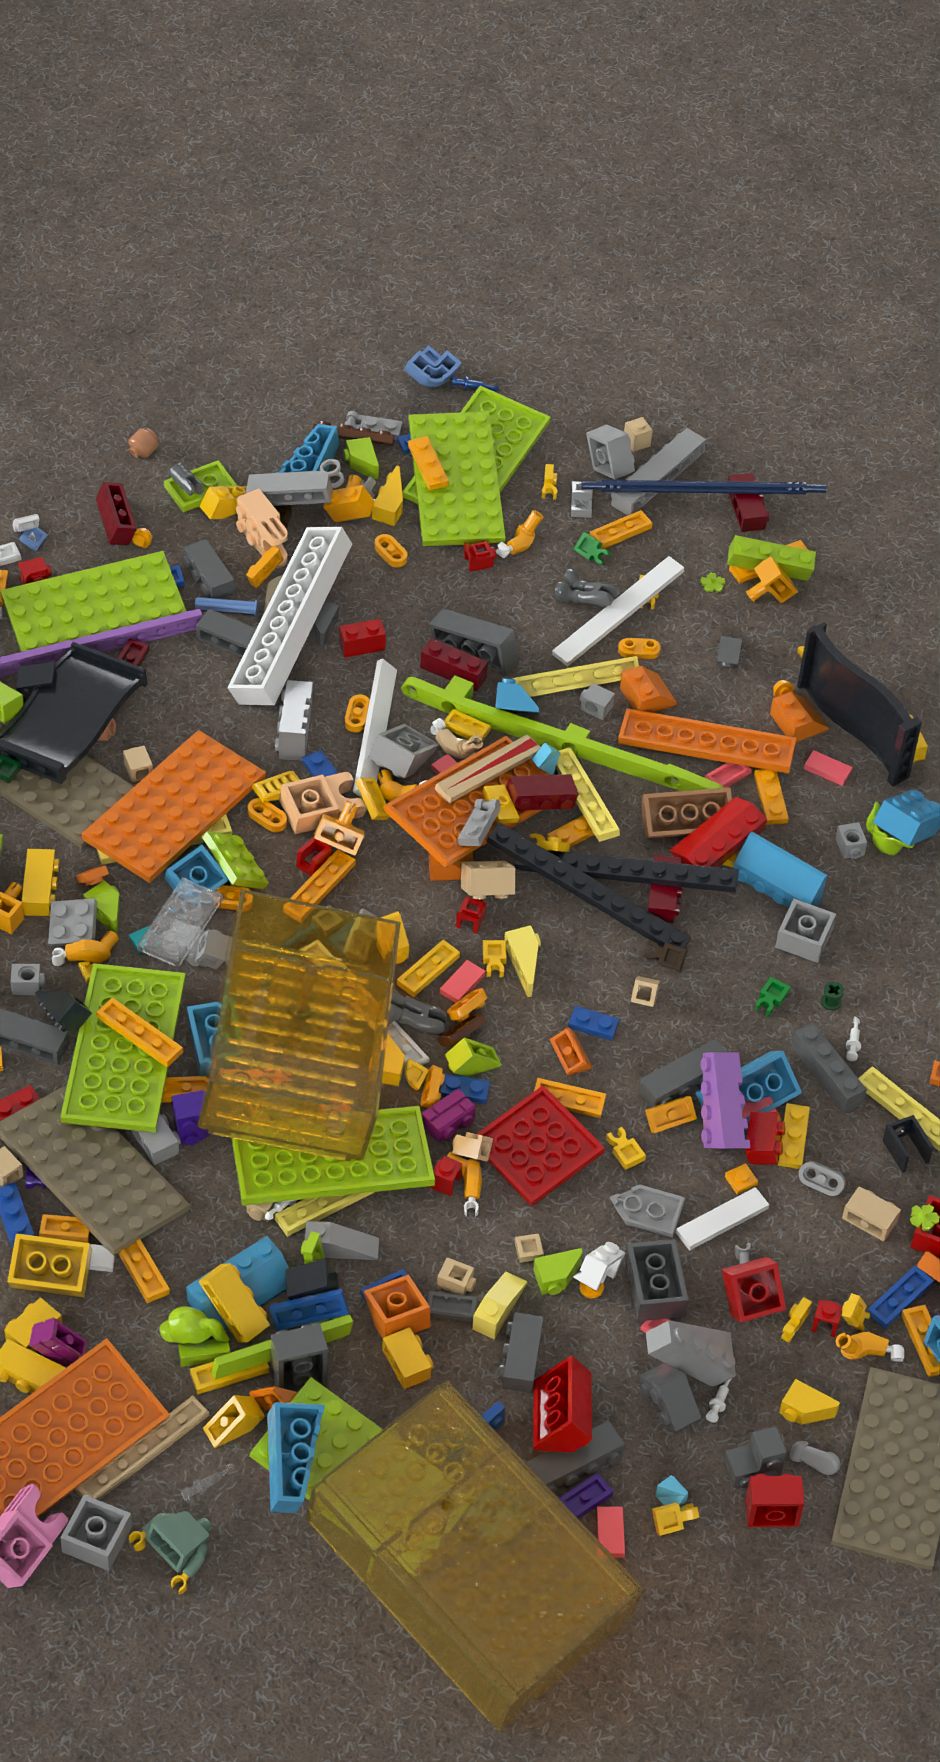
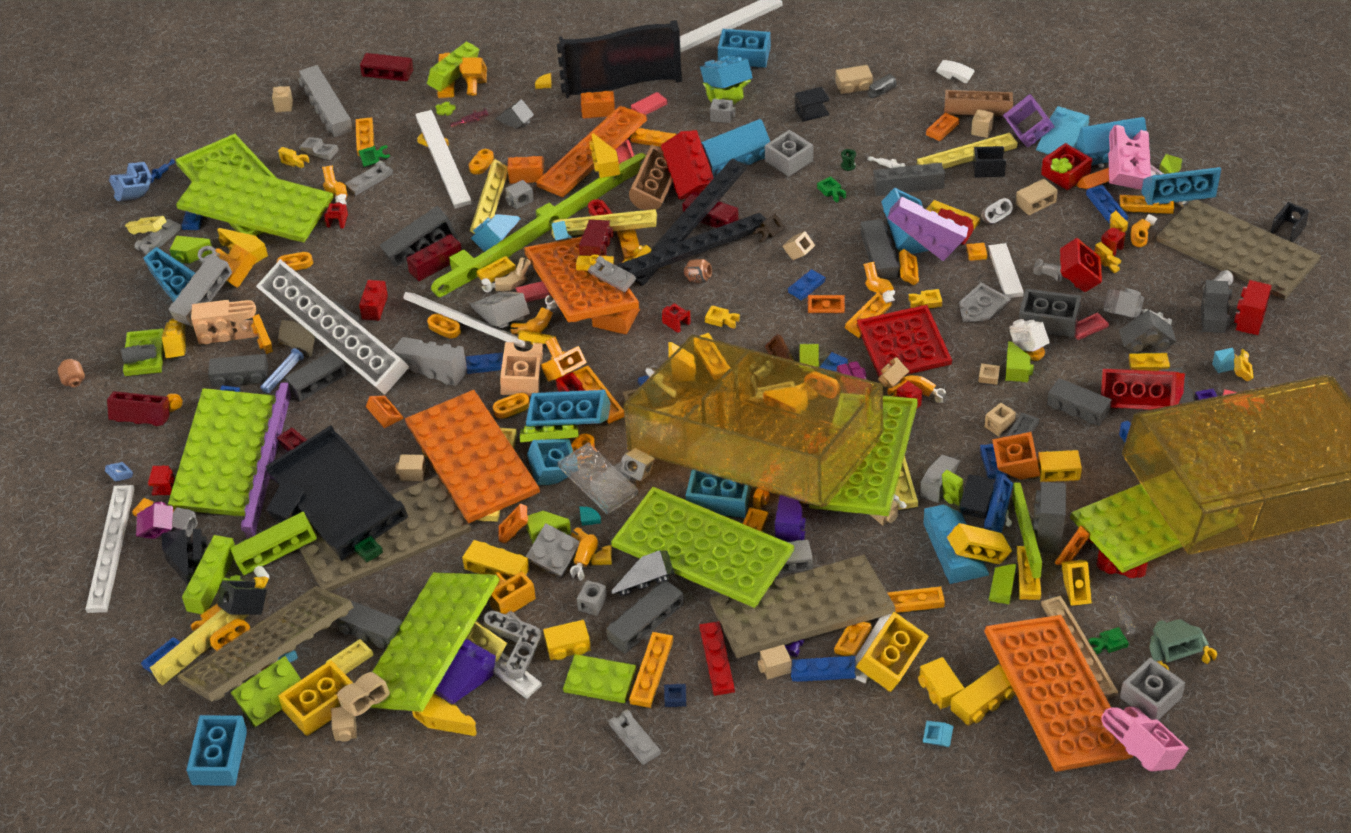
camera: 60 degrees left, 5 degrees down
white slope [12,514,39,532] -> none
magenta brick [29,1318,88,1368] -> none
light orange plate [96,997,183,1067] -> none
lime hair [159,1306,230,1344] -> none
yellow slope [252,771,300,802] -> none
dark azure wedge [267,1402,325,1513] -> none
reddish brown plate [313,421,395,446] -> none
light orange plate [408,436,449,491] -> none
tan tile [435,734,541,803] -> none
coral tile [440,960,486,1003] -> none
light orange plate [447,988,487,1022] -> none
tan brick [461,861,515,899] -> none
light yellow slope [472,1272,528,1340] -> none
light yellow slope [504,925,541,997] -> none
dark grey piece [555,568,620,607] -> none
dark blue axle [581,480,827,495] -> none
light grey brick [586,424,635,480] -> none
light orange plate [773,680,794,697] -> none
yellow slope [779,1379,840,1425] -> none
none -> light yellow hinge [125,216,167,235]
none -> light grey plate [345,161,393,196]
none -> orange slope [366,396,404,428]
none -> clear pink piece [450,108,488,127]
none -> dark azure slope [526,390,611,426]
none -> red plate [588,199,613,216]
none -> yellow slope [589,134,620,178]
none -> nougat head [684,259,712,283]
none -> black piece [795,87,829,122]
none -> light orange arm [863,262,895,303]
none -> green plate [1088,627,1129,655]
none -> yellow plate [1128,353,1170,371]

